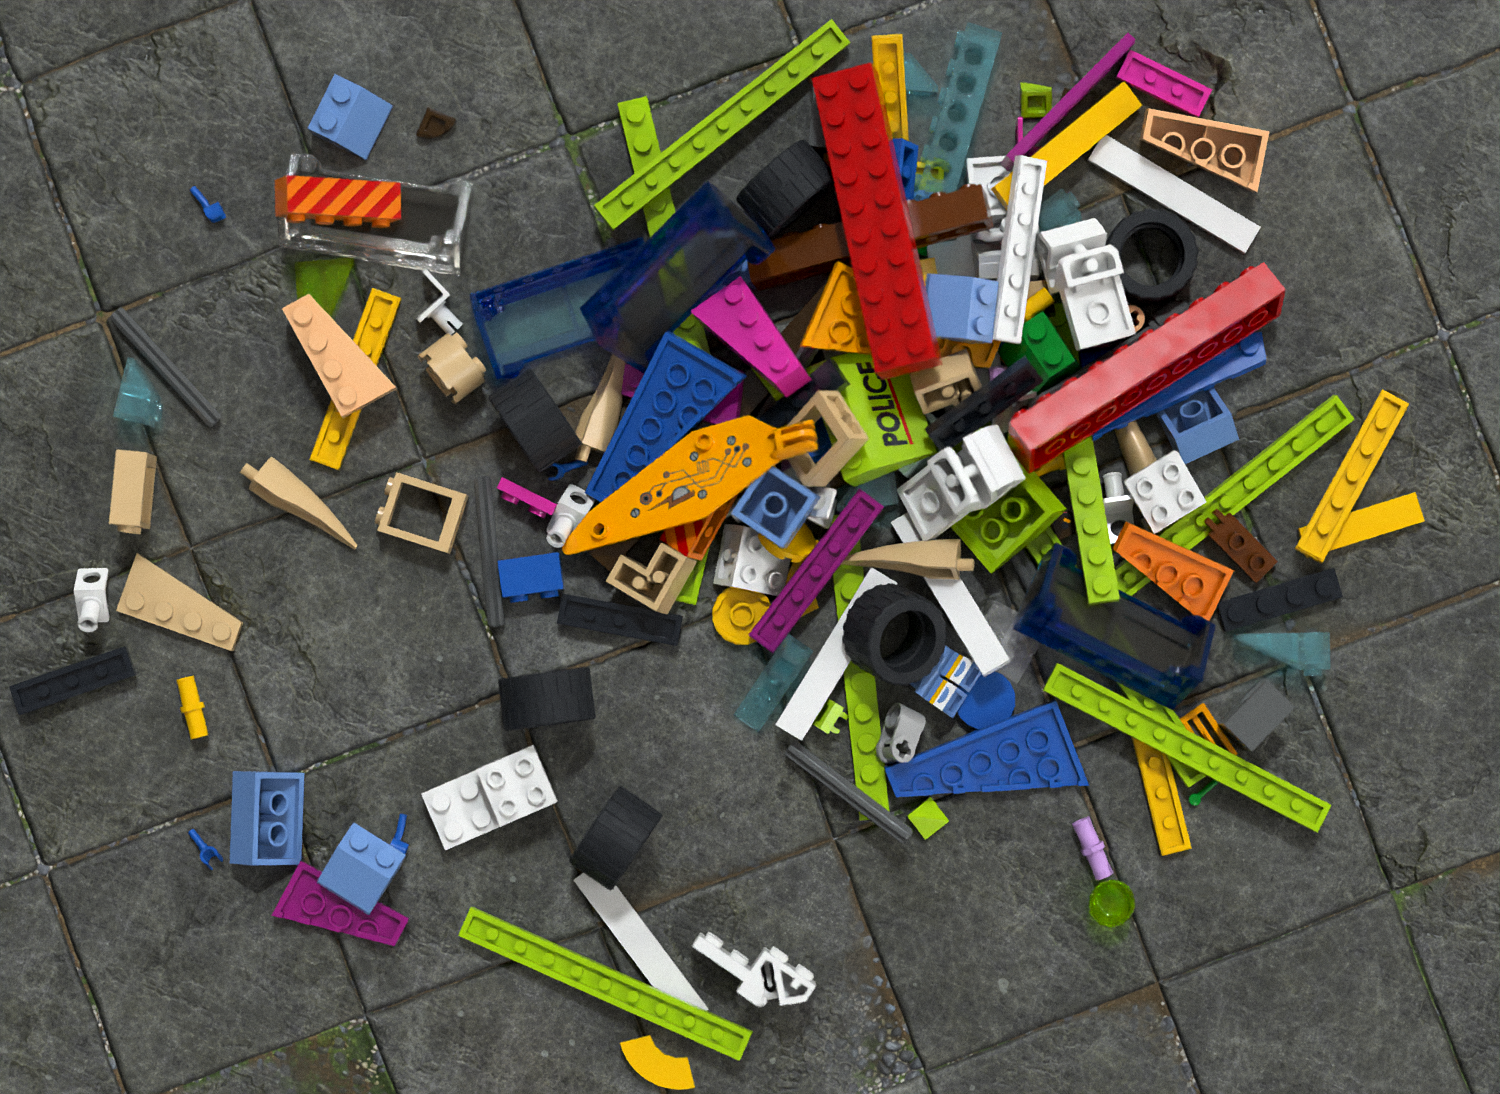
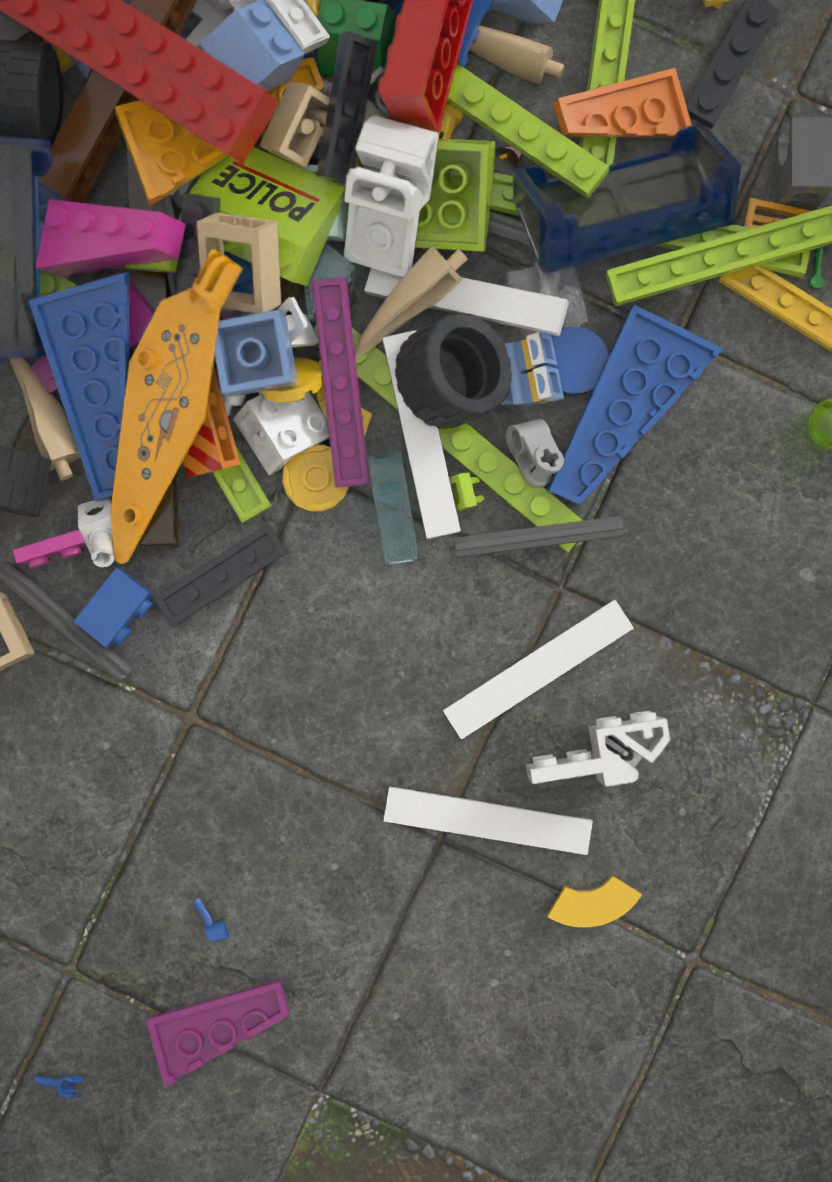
camera: 40 degrees left, 0 degrees up
medium blue slope [230,771,304,865] -> none
medium blue slope [317,822,406,915] -> none
white piece [421,745,558,850] -> none
lime plate [458,907,753,1061] -> none
black tyre [498,667,596,731] -> none
blue hand [547,460,588,481] -> none
black tyre [569,786,663,890] -> none
tan brick [606,543,697,614] -> none
lime slope [906,797,949,840] -> none
lavender pin [1072,816,1114,881] -> none
white bracket [1102,472,1134,545] -> none
white bracket [1124,450,1206,534] -> none
reddish brown hinge [1203,508,1278,583] -> none
clear light blue slope [1233,632,1331,676] -> none
none -> white tile [443,600,634,739]

